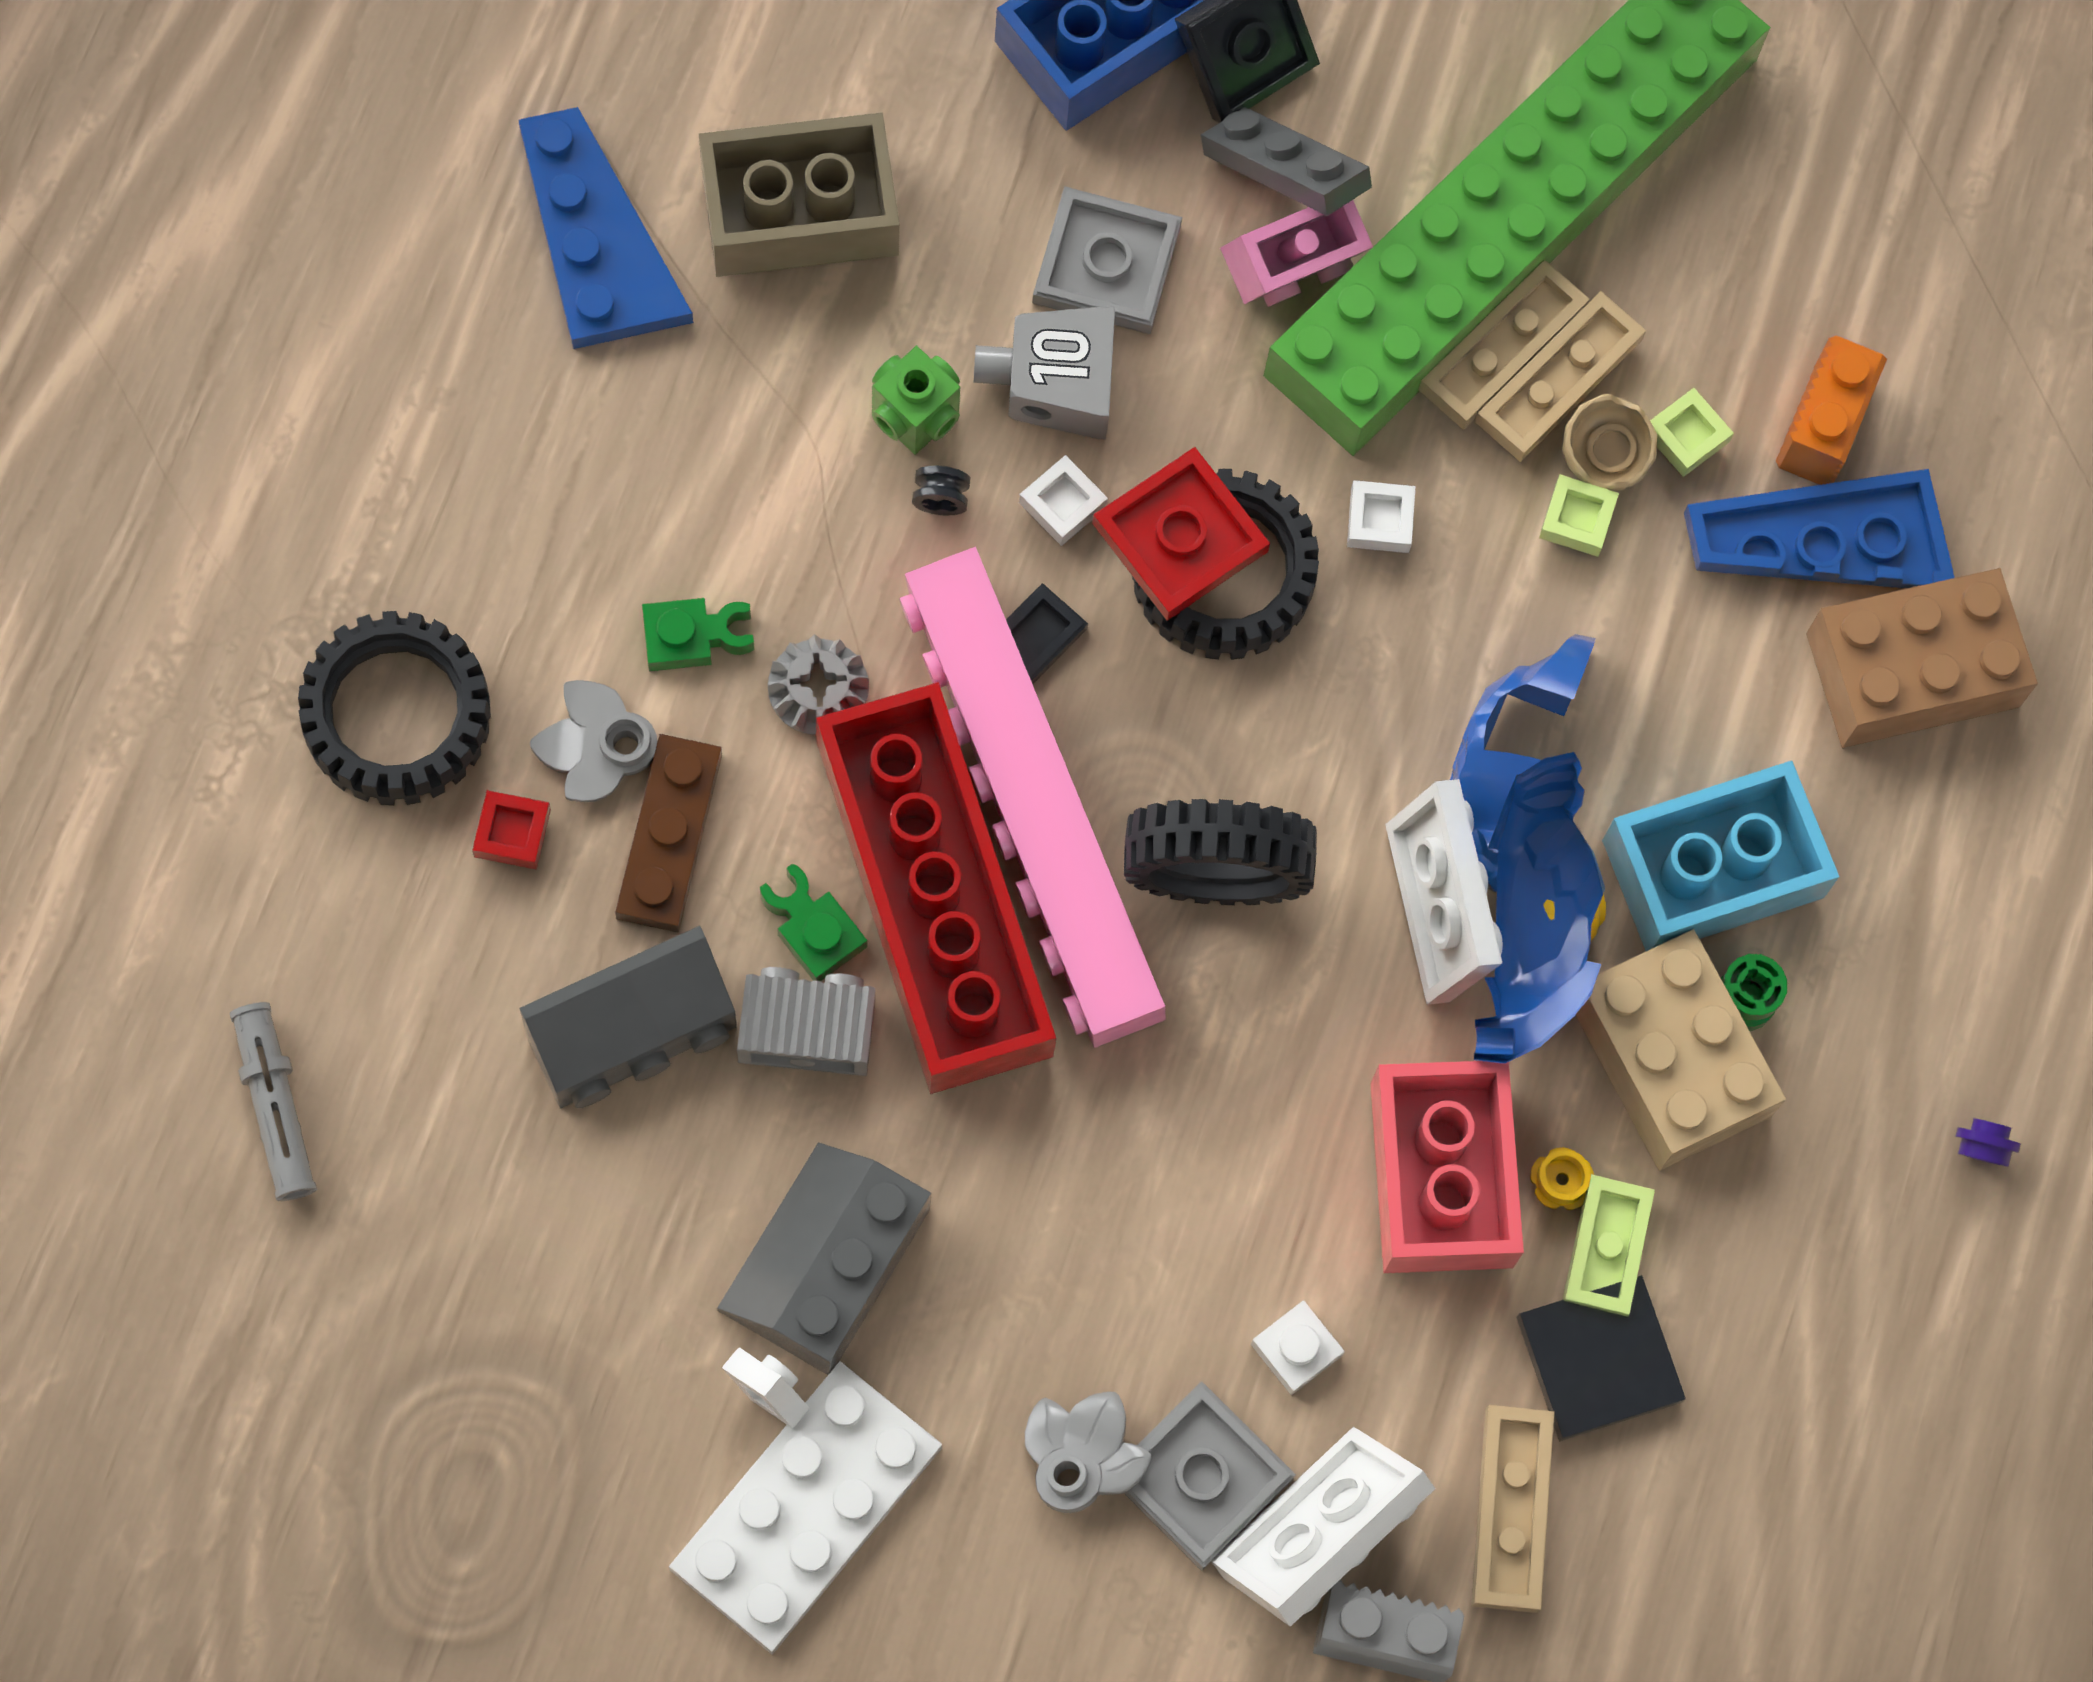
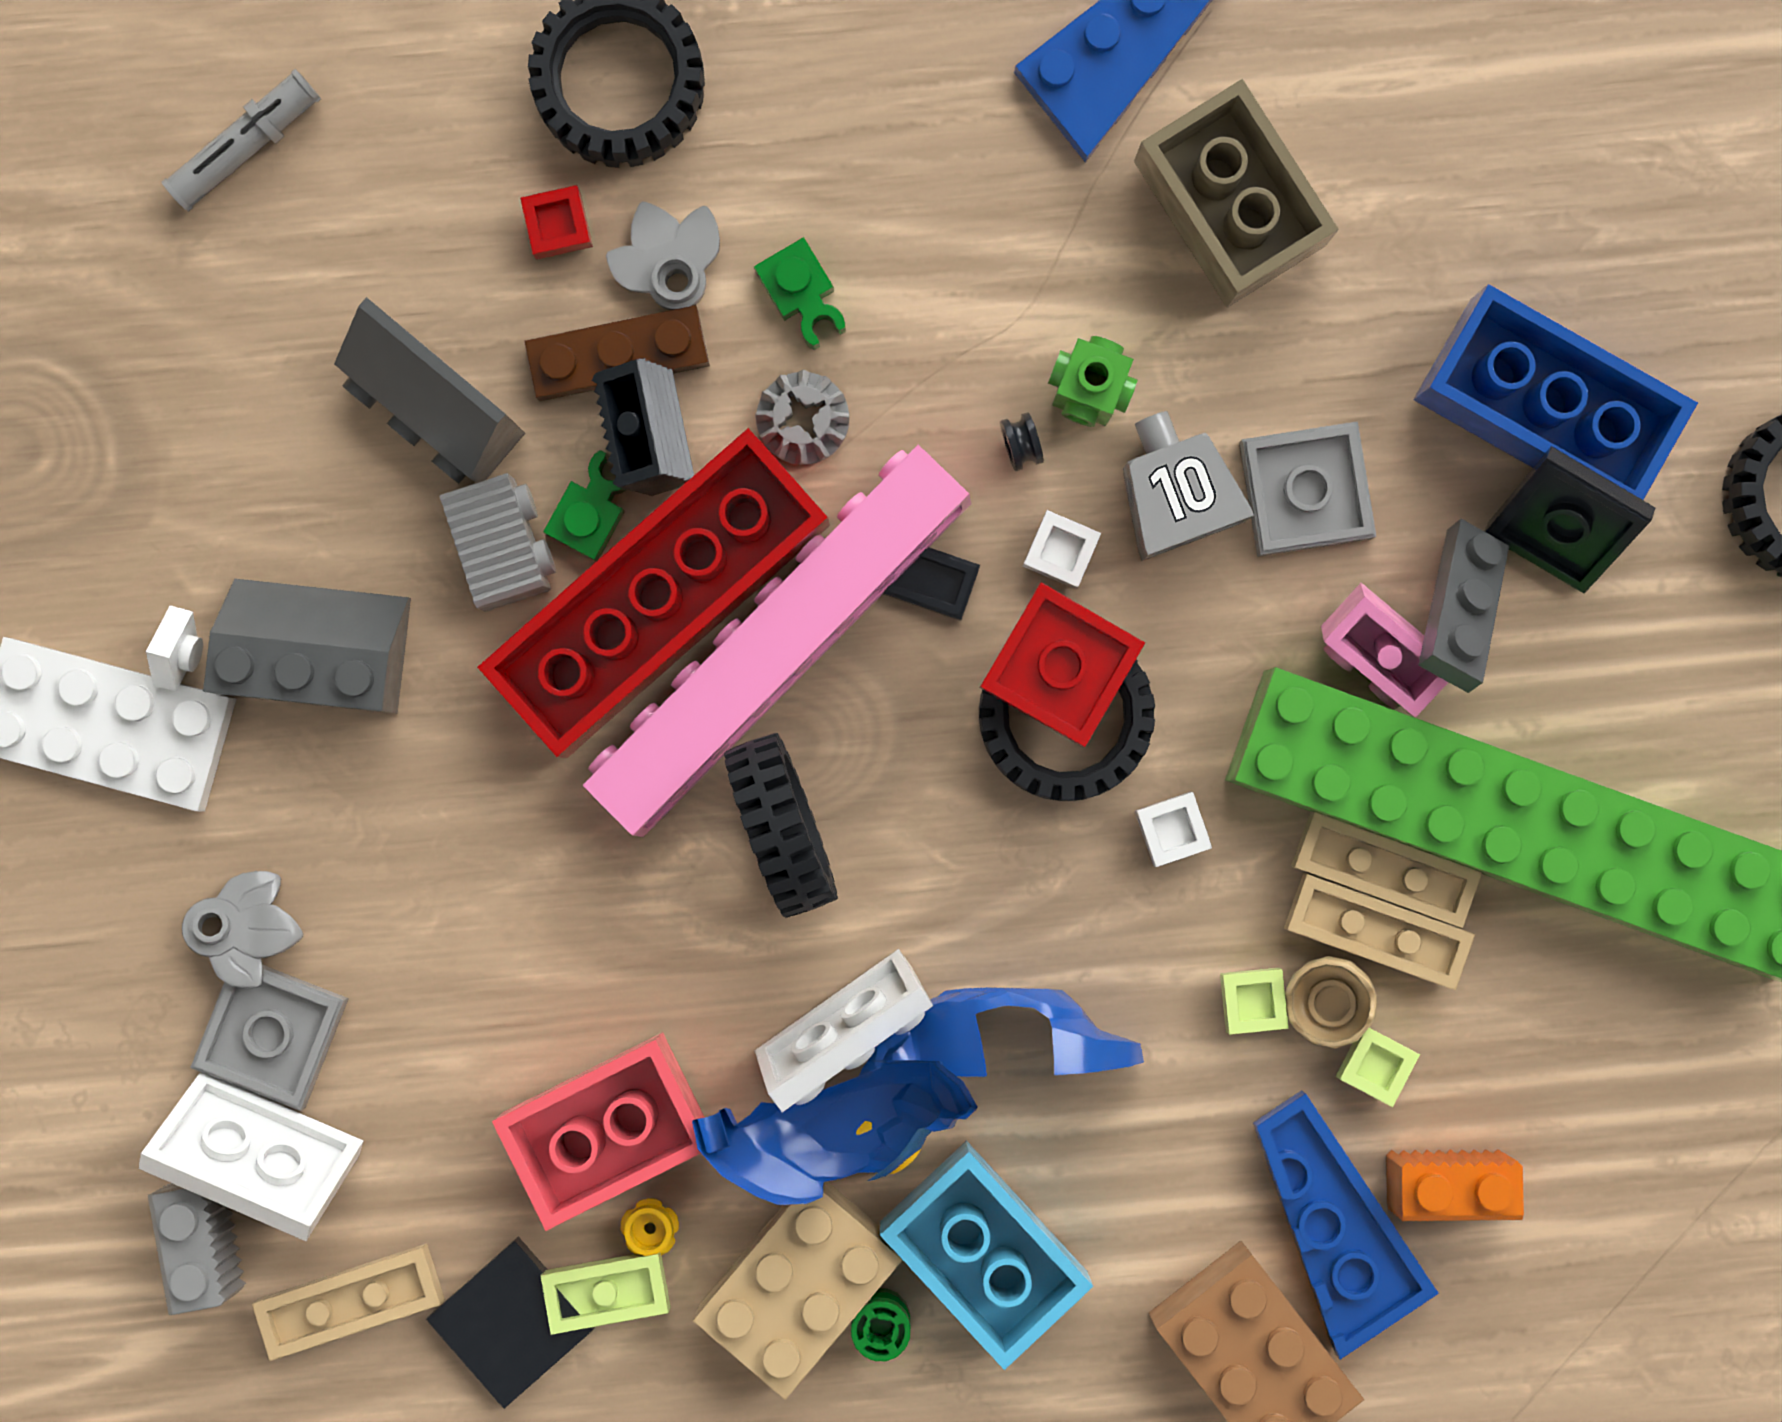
camera: 75 degrees right, 15 degrees up
white plate [1251,1300,1345,1396] -> none
none -> black brick [591,358,694,496]

